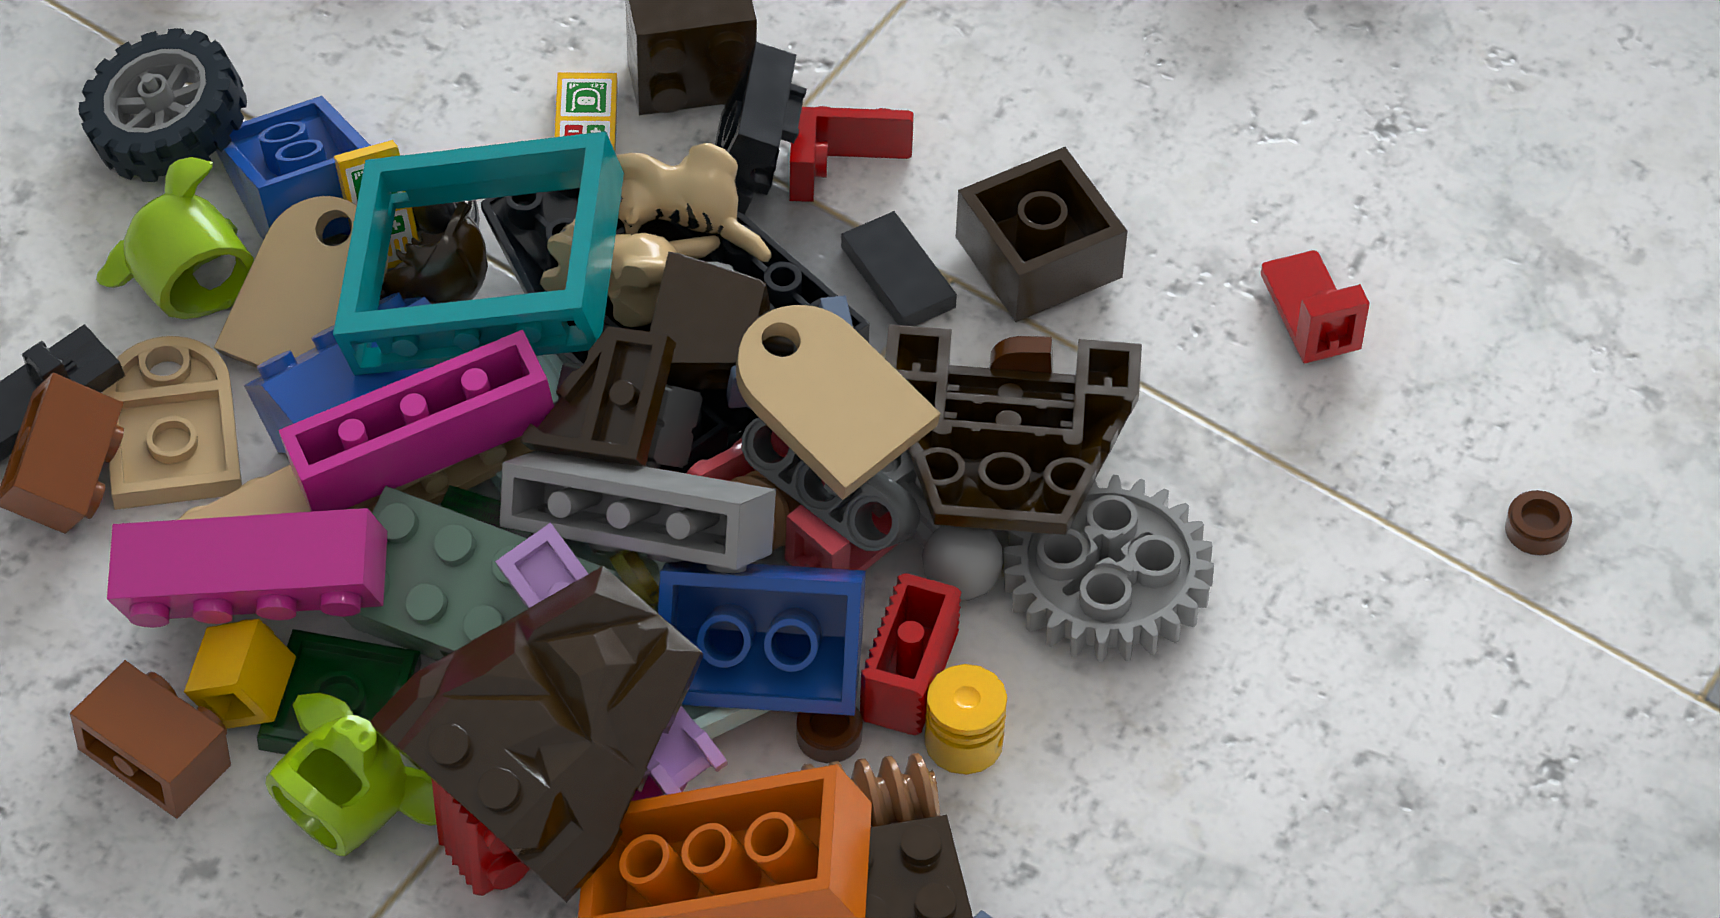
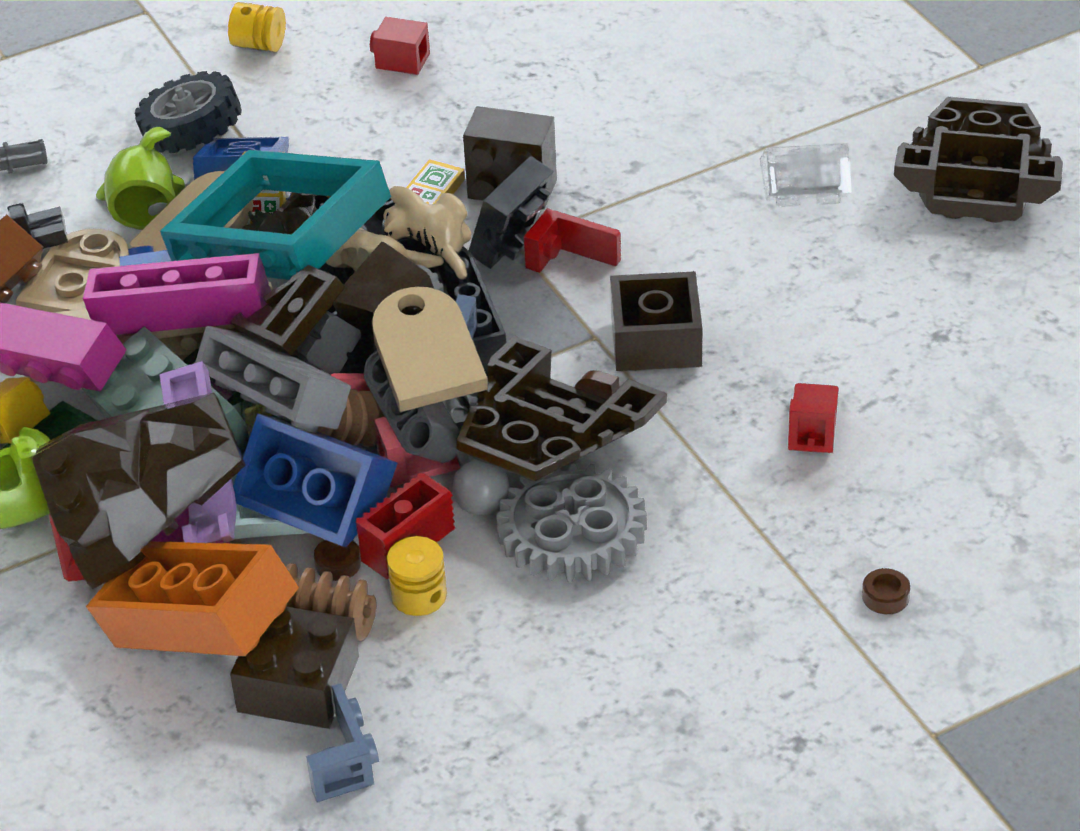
camera: 30 degrees right, 10 degrees down
black tile [841,211,957,326] -> none

